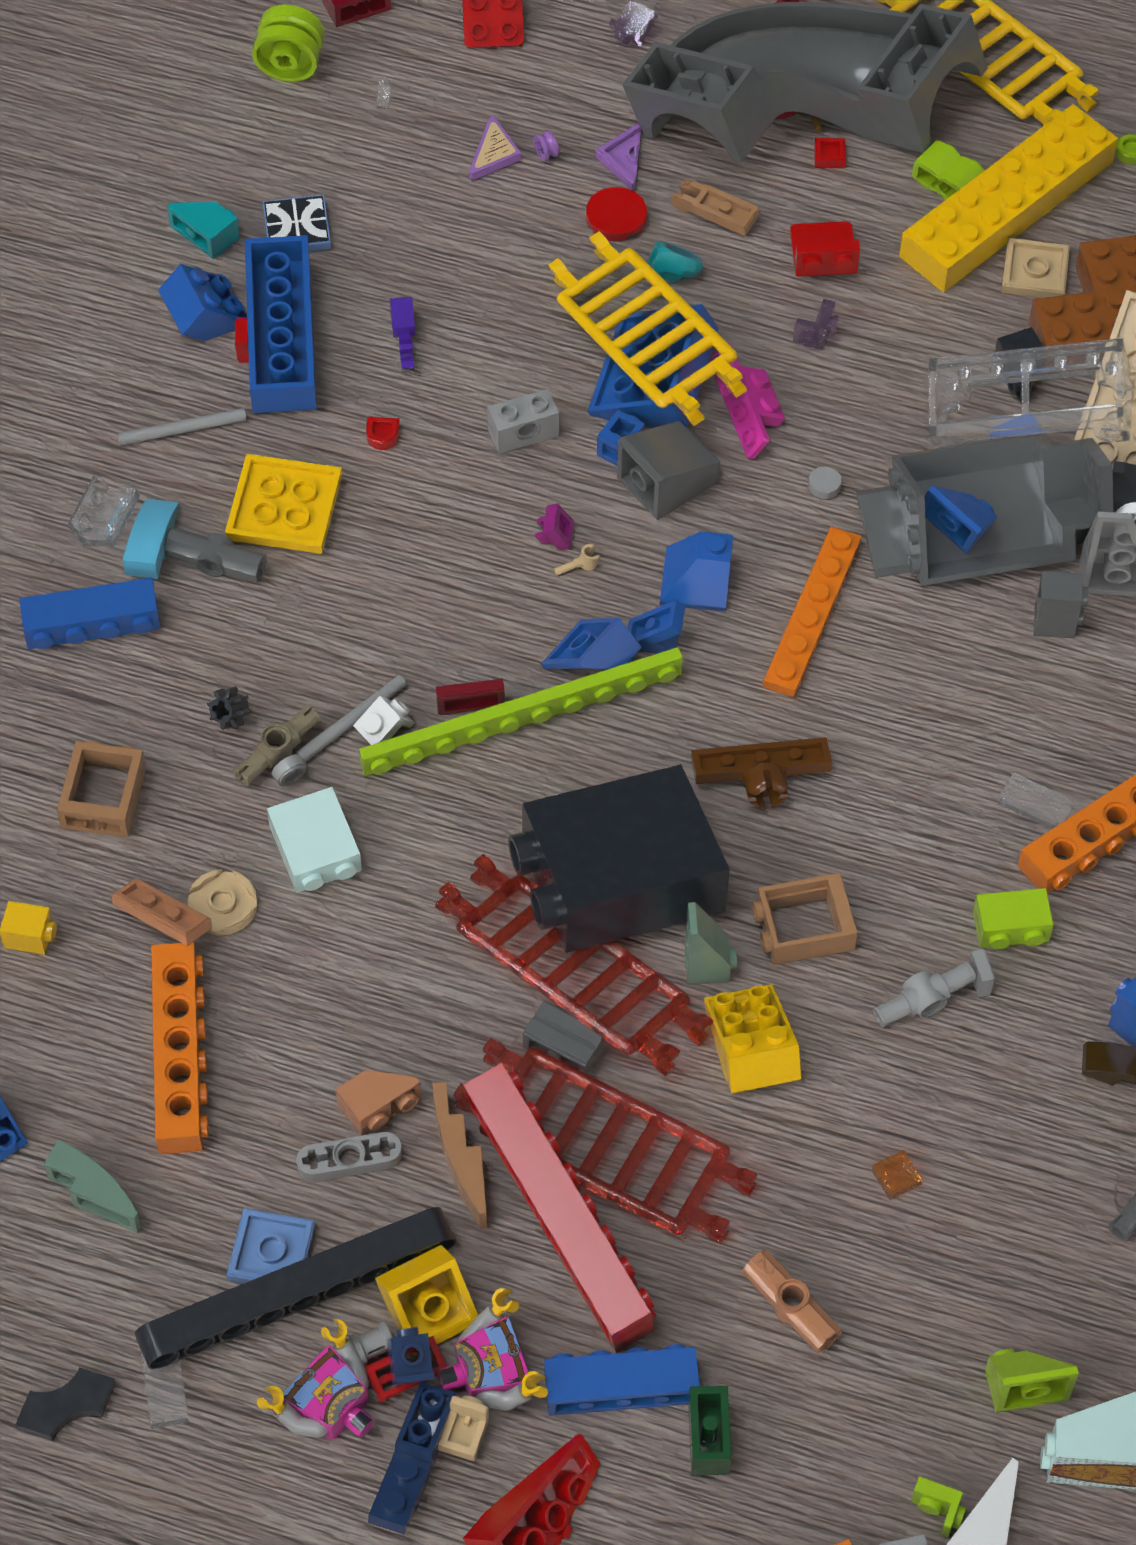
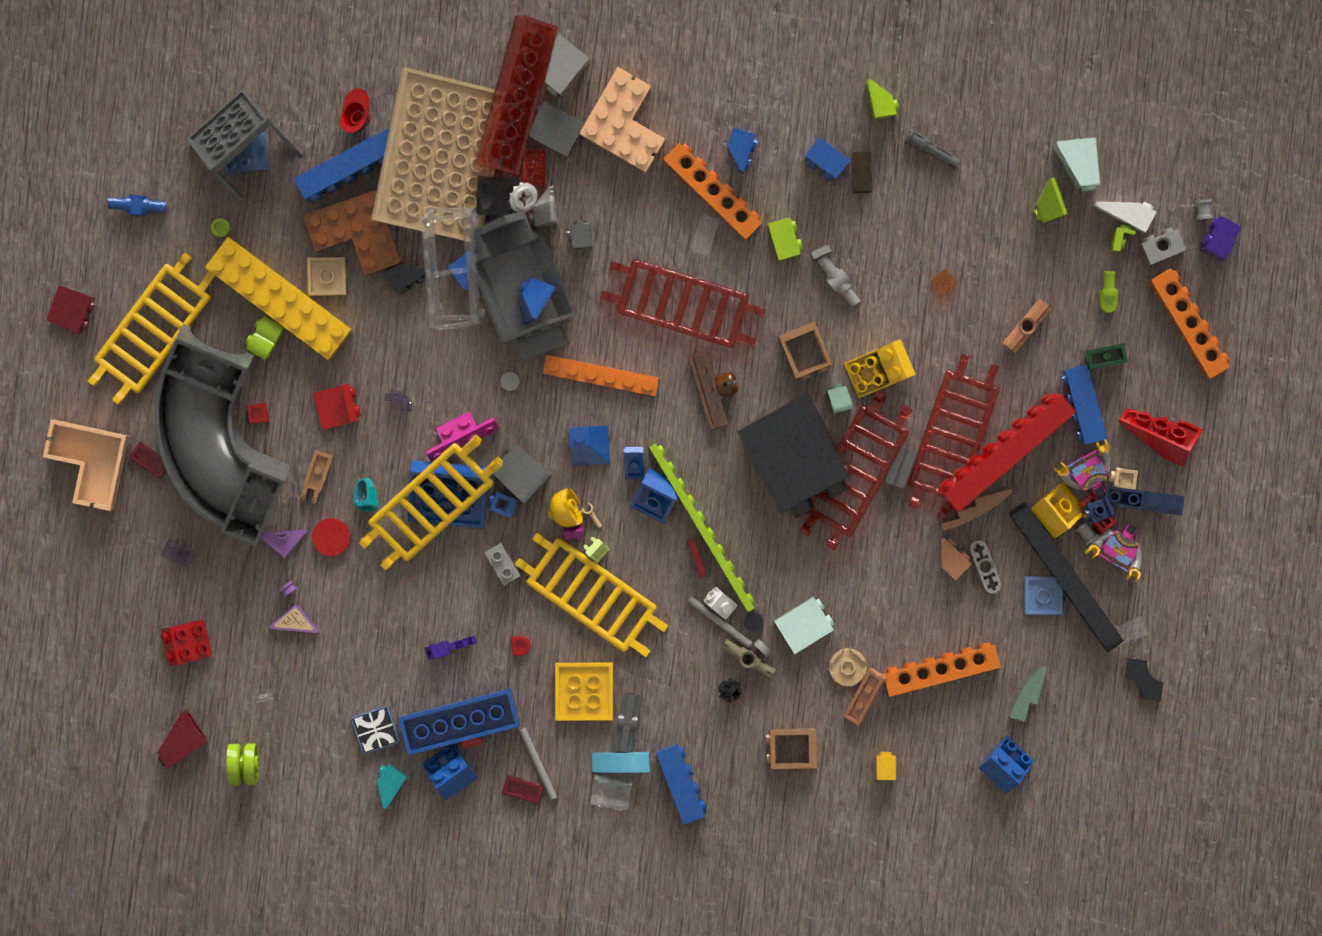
camera: 95 degrees left, 30 degrees up
none -> dark red tile [502,775,544,804]
none -> yellow bar [515,533,668,657]
none -> yellow cylinder [548,488,583,528]
none -> yellowish green tile [584,537,610,563]
none -> clear red bar [600,259,766,348]
none -> black tile [744,612,763,632]
none -> lime arm [1099,271,1118,313]

